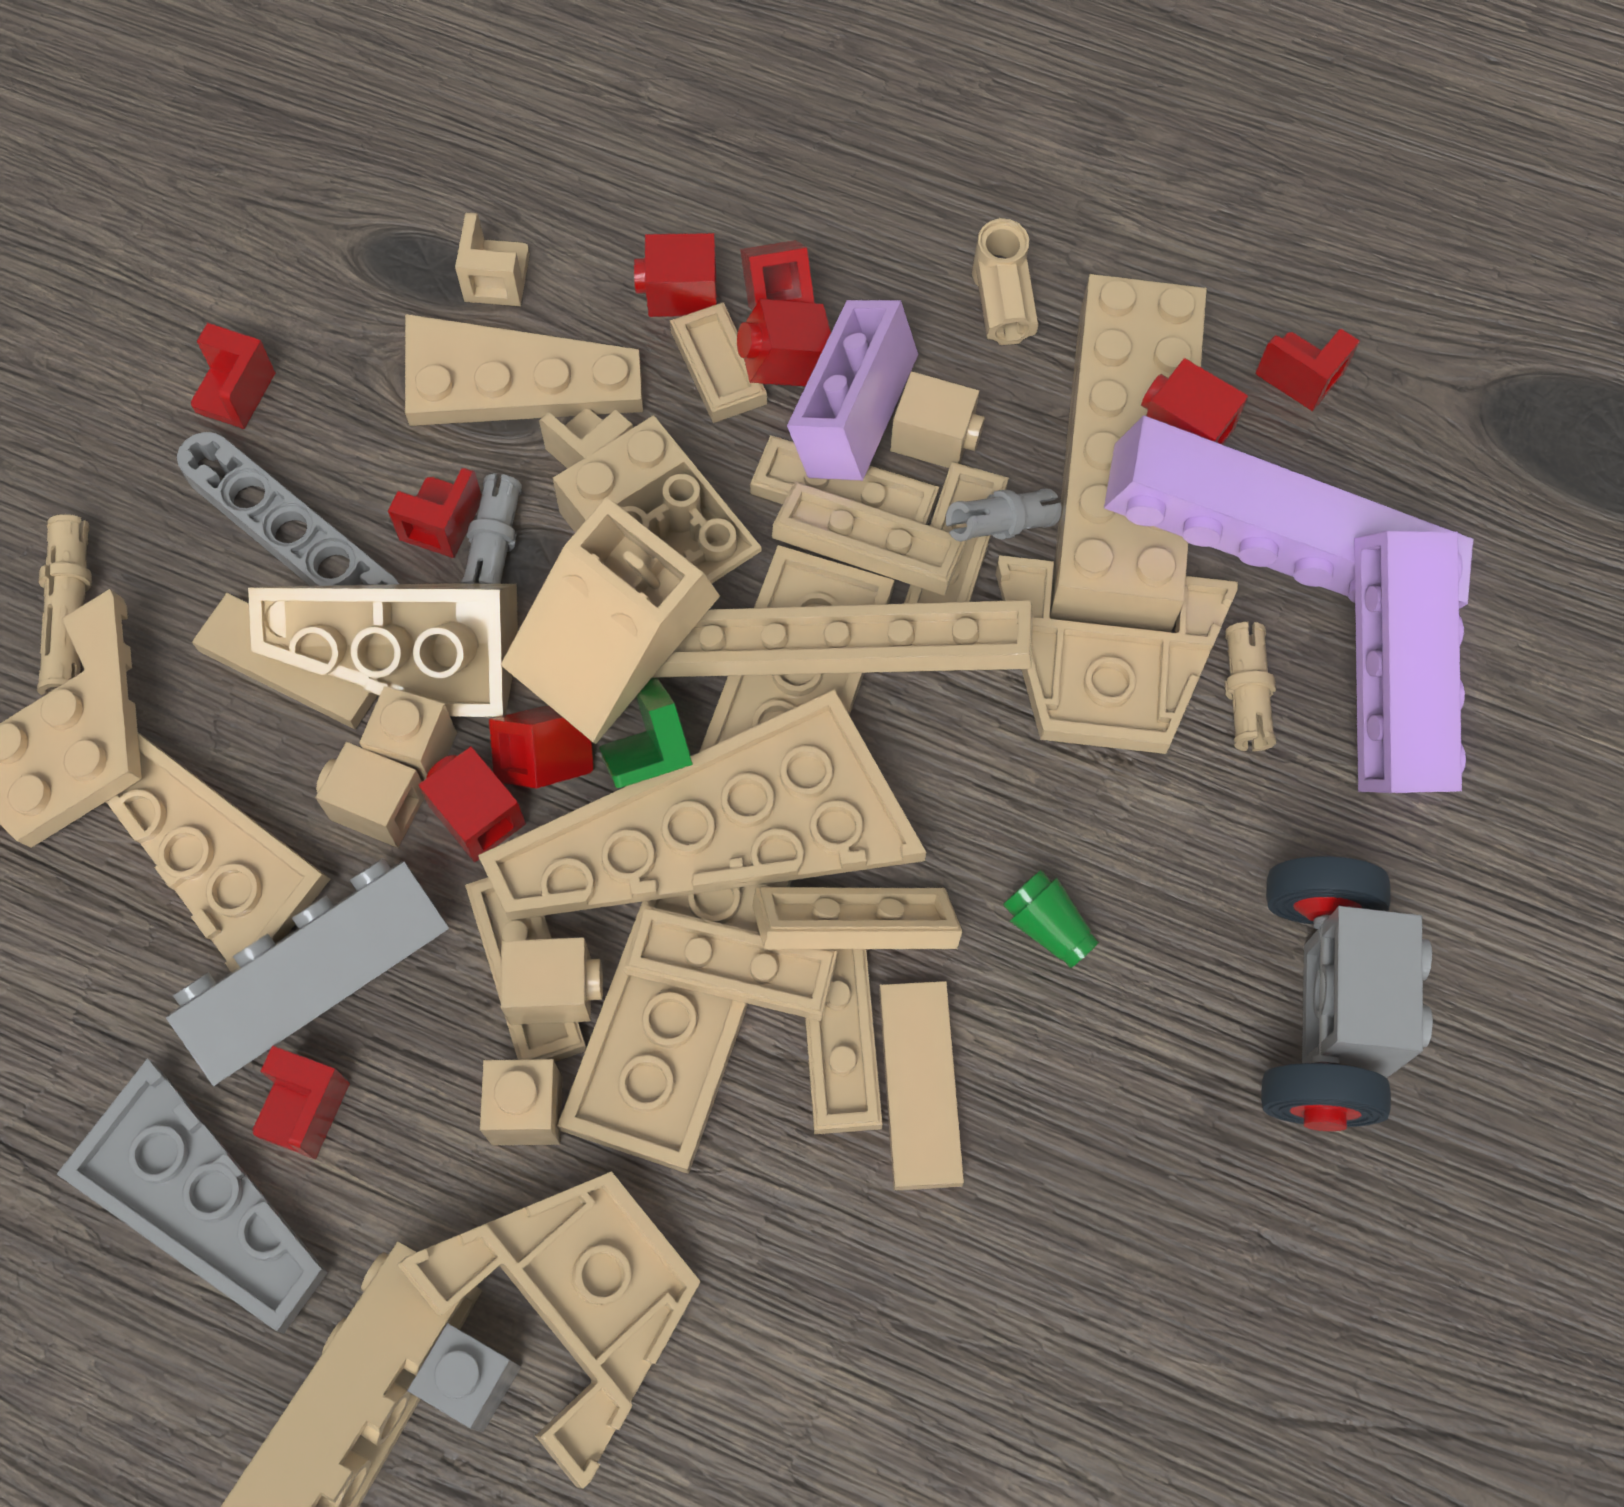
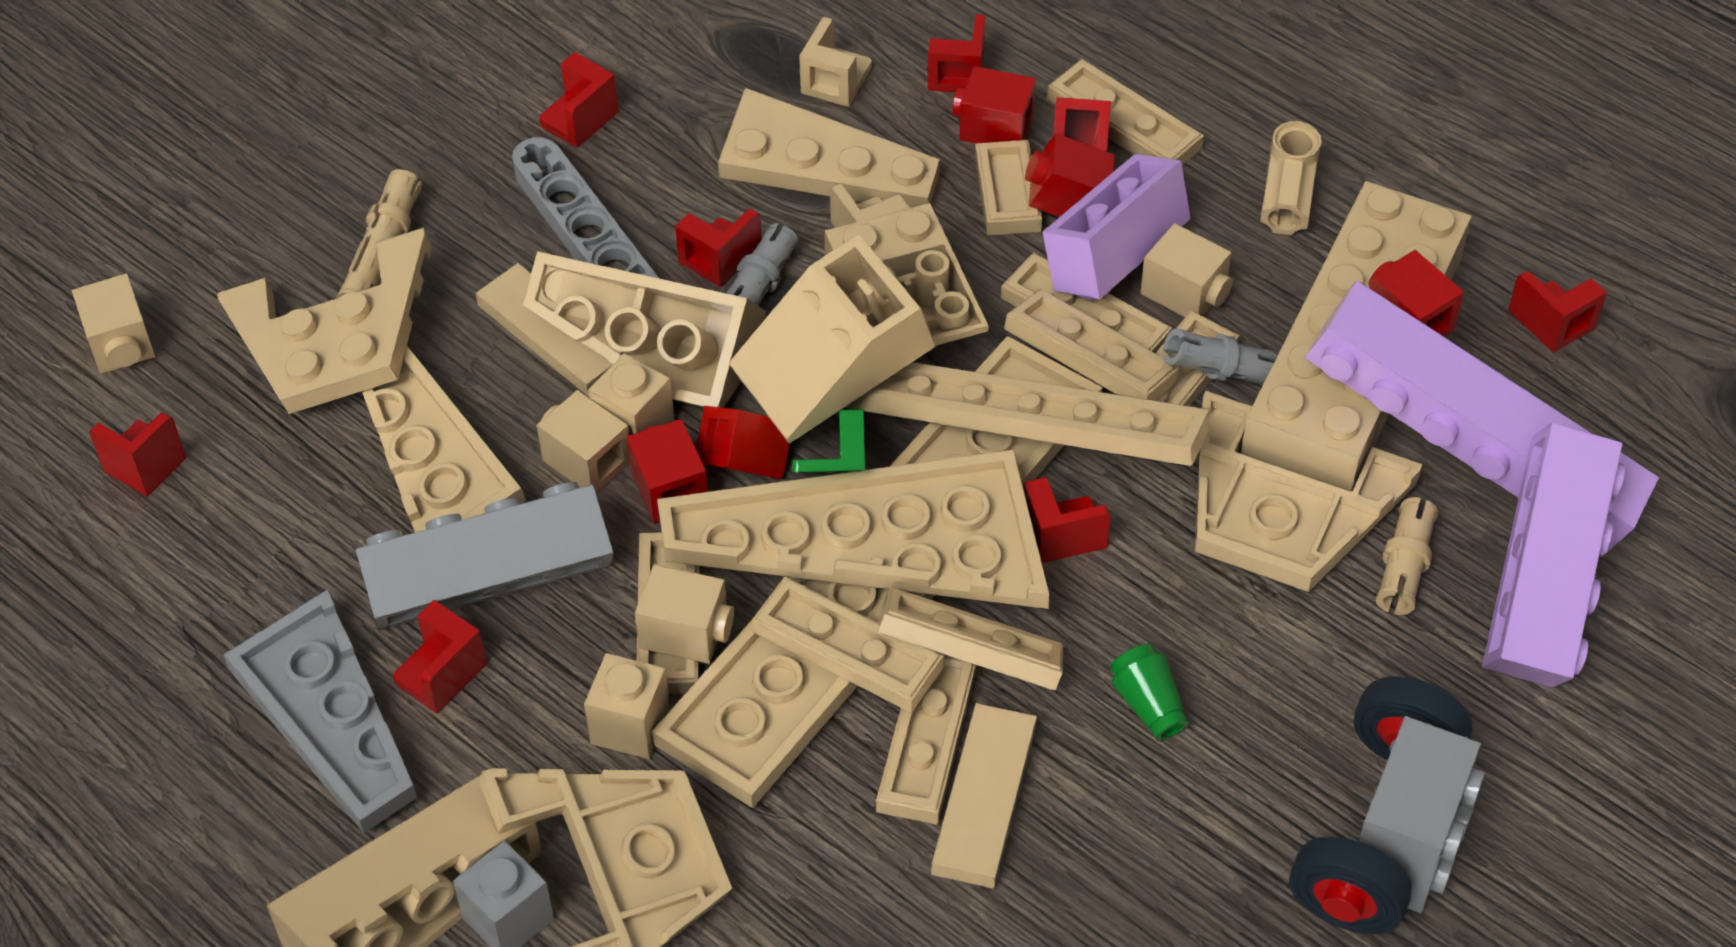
camera: 20 degrees right, 15 degrees down
none -> red panel [928,14,986,93]
none -> red panel [1023,477,1110,563]
none -> tan tile [1047,59,1204,165]

